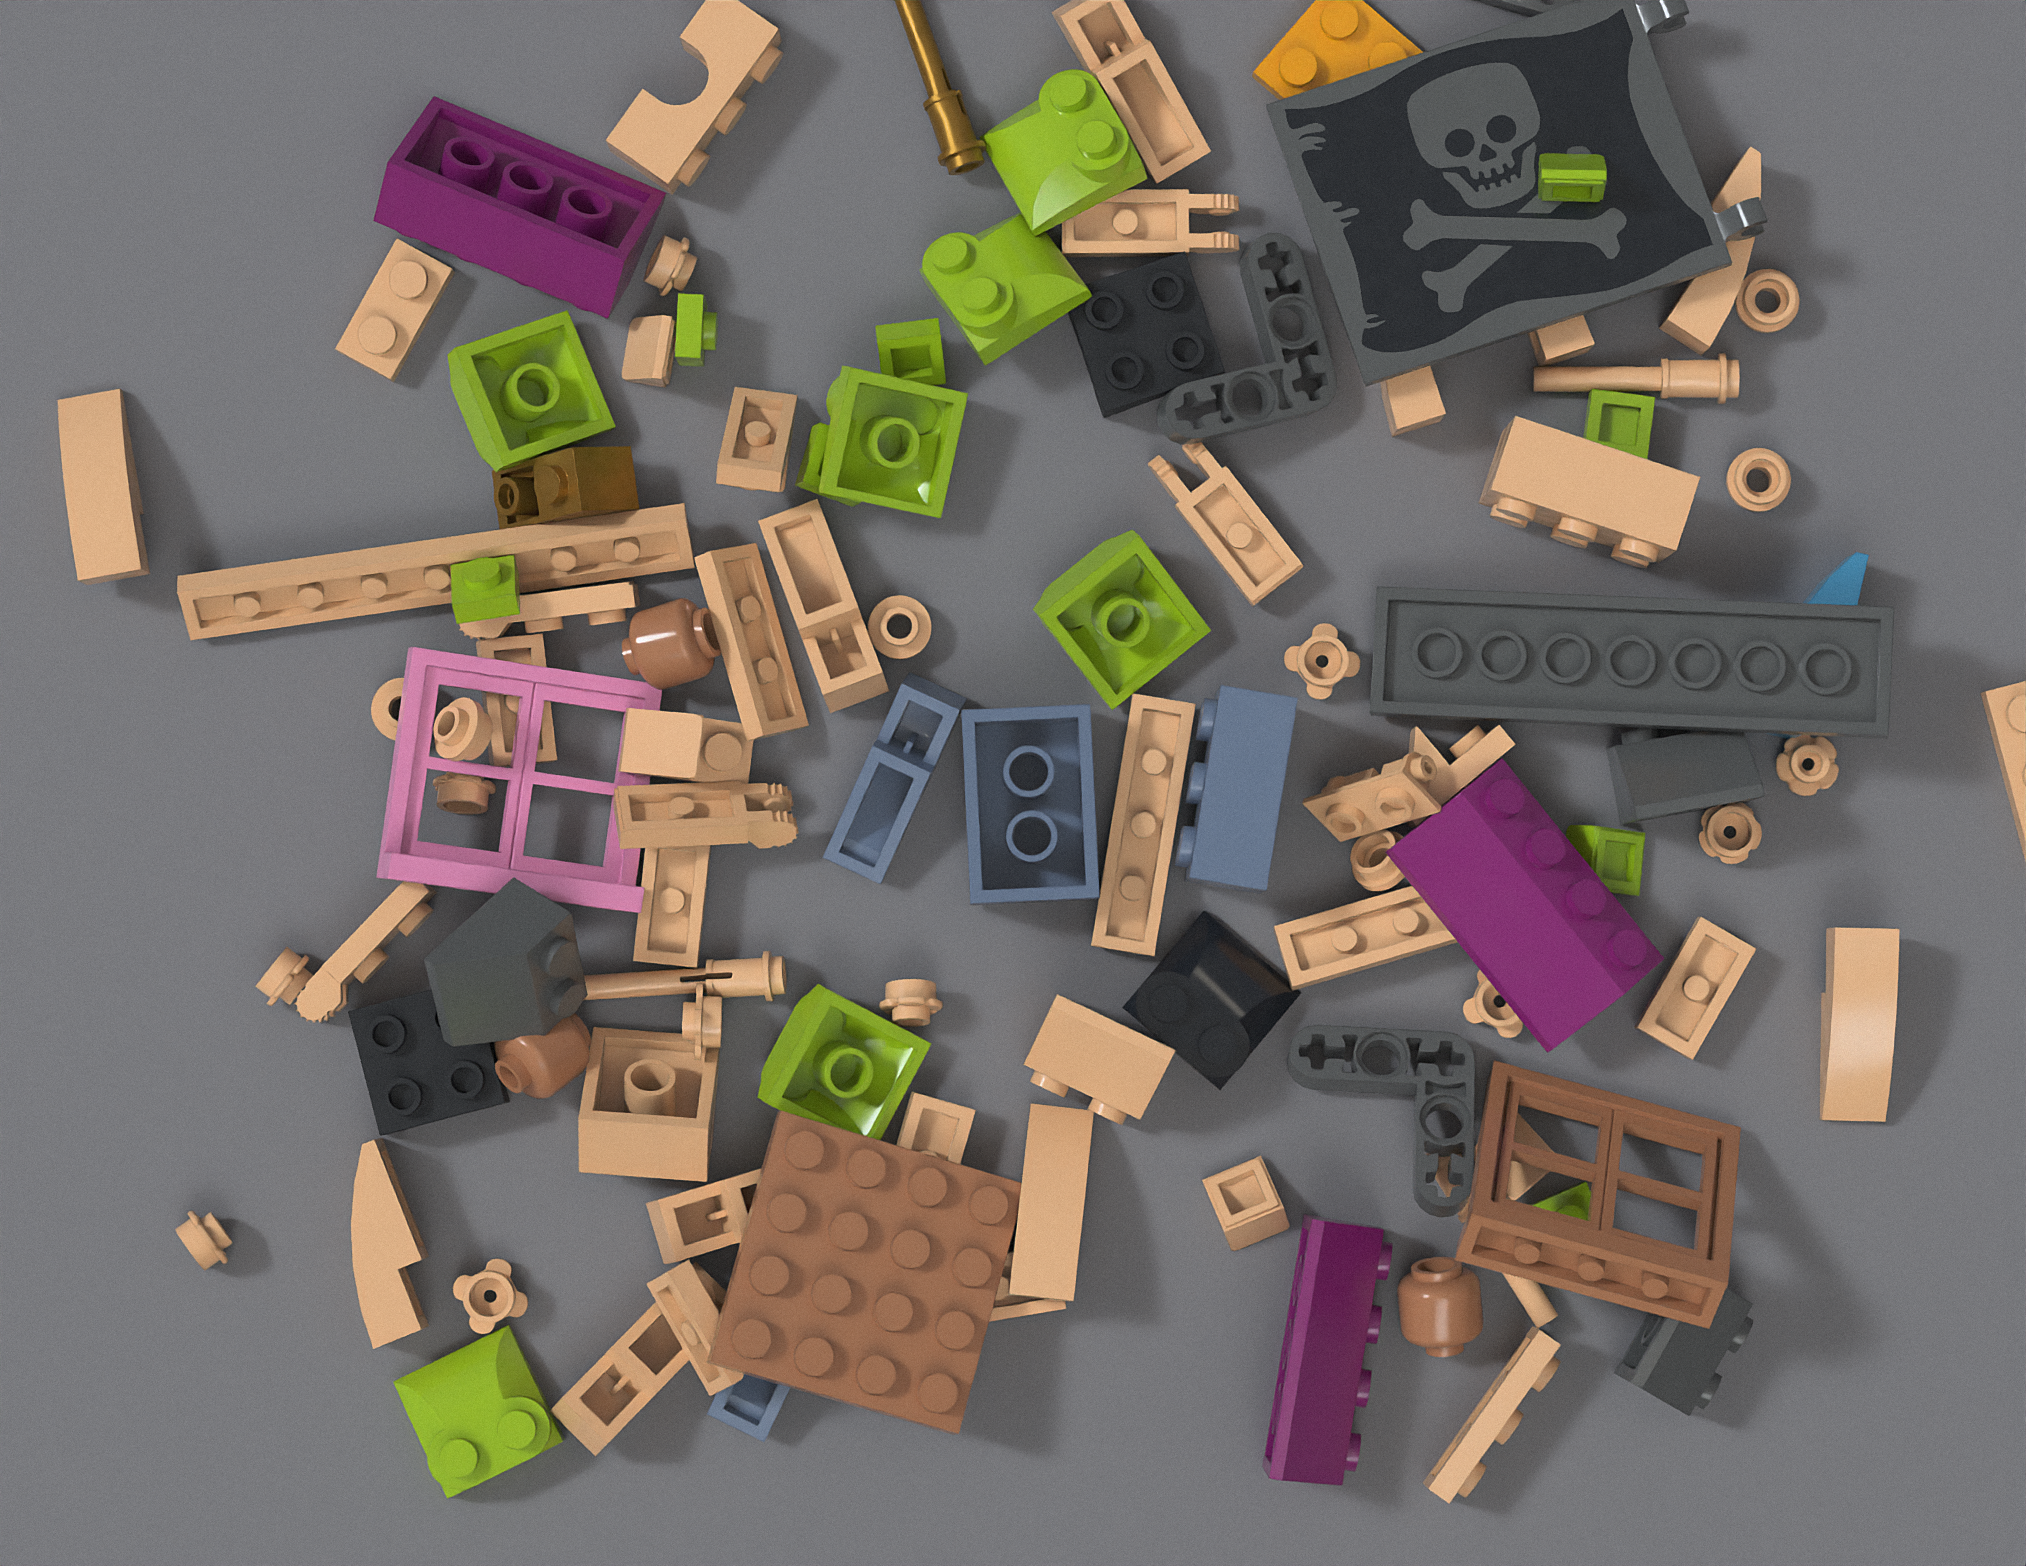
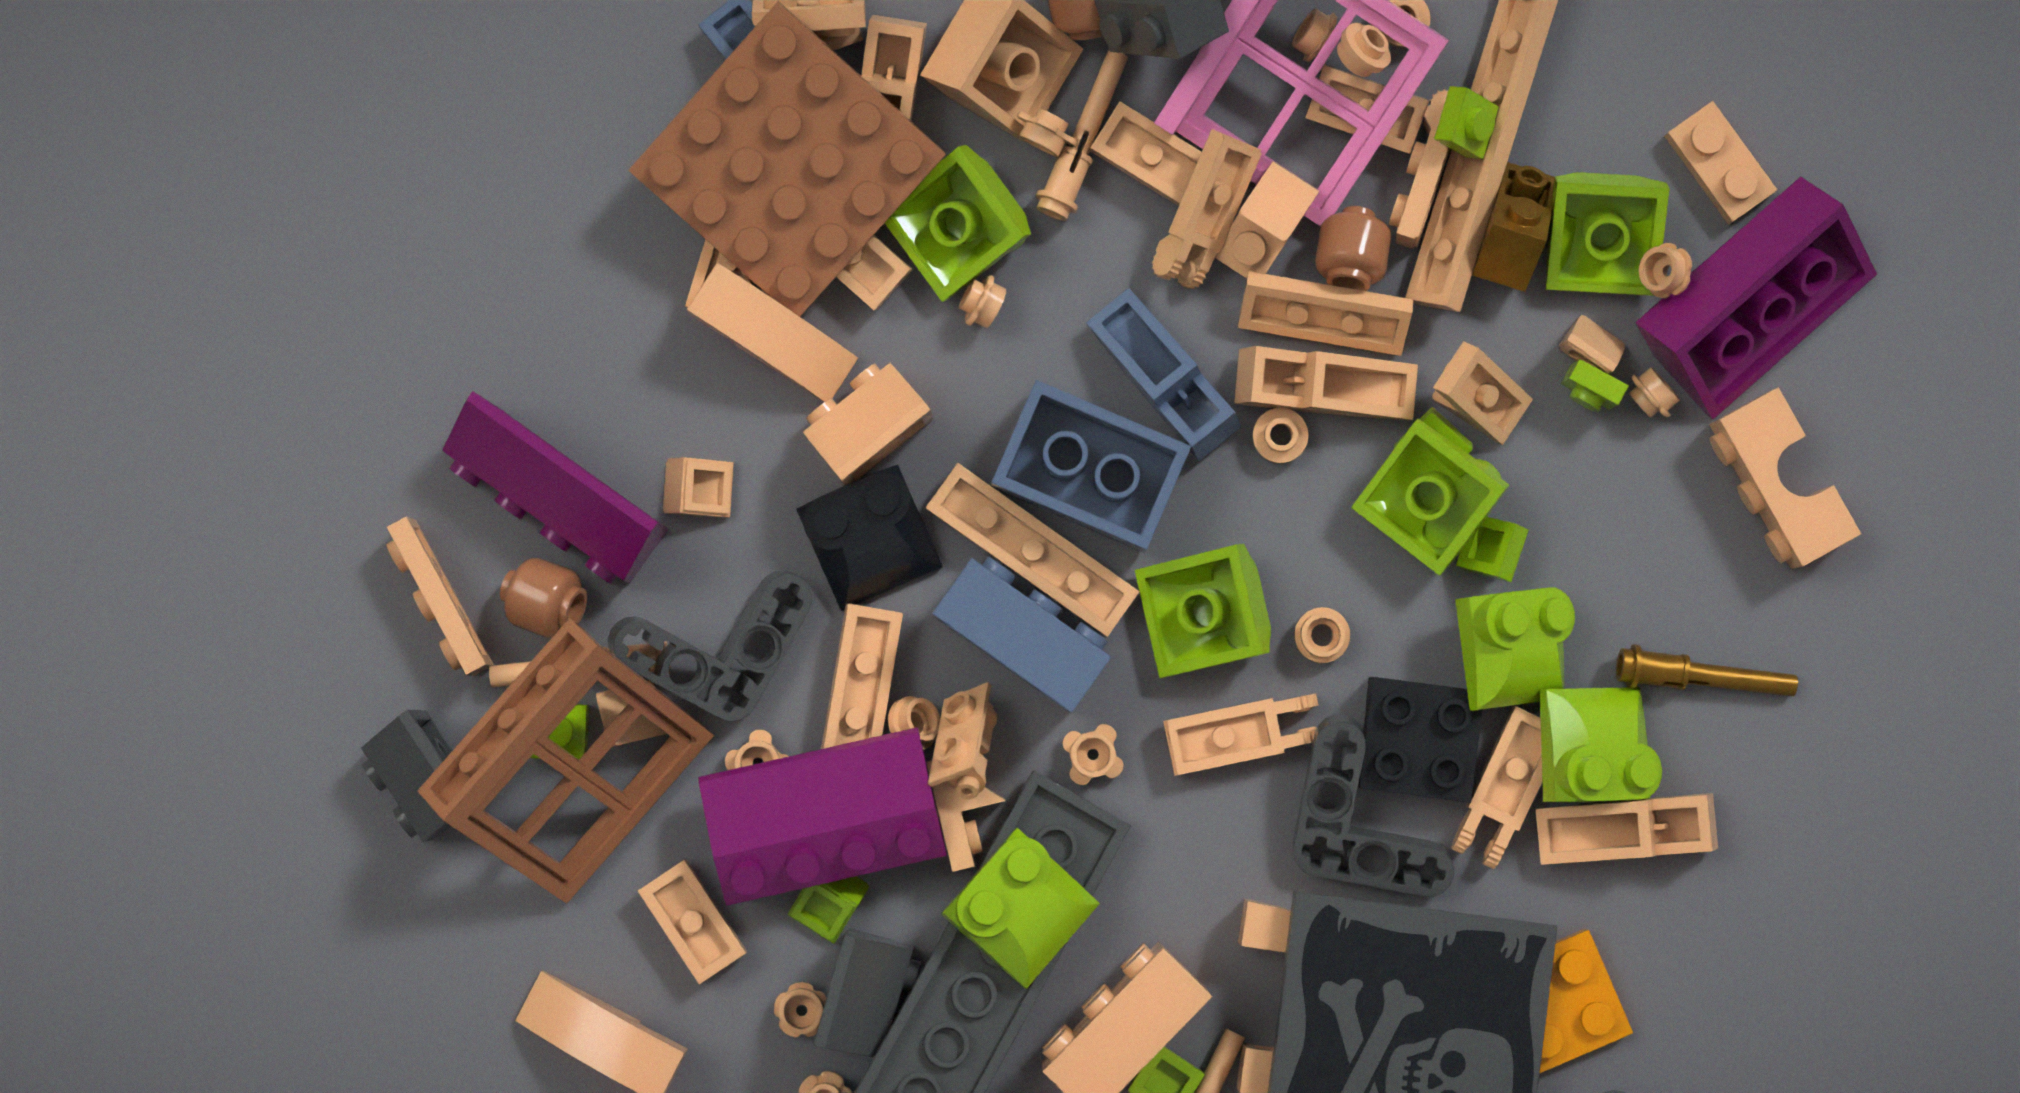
camera: 120 degrees right, 0 degrees up
none -> lime slope [941,828,1100,989]
none -> light nougat plate [1294,607,1350,663]
none -> light nougat plate [1639,243,1692,298]

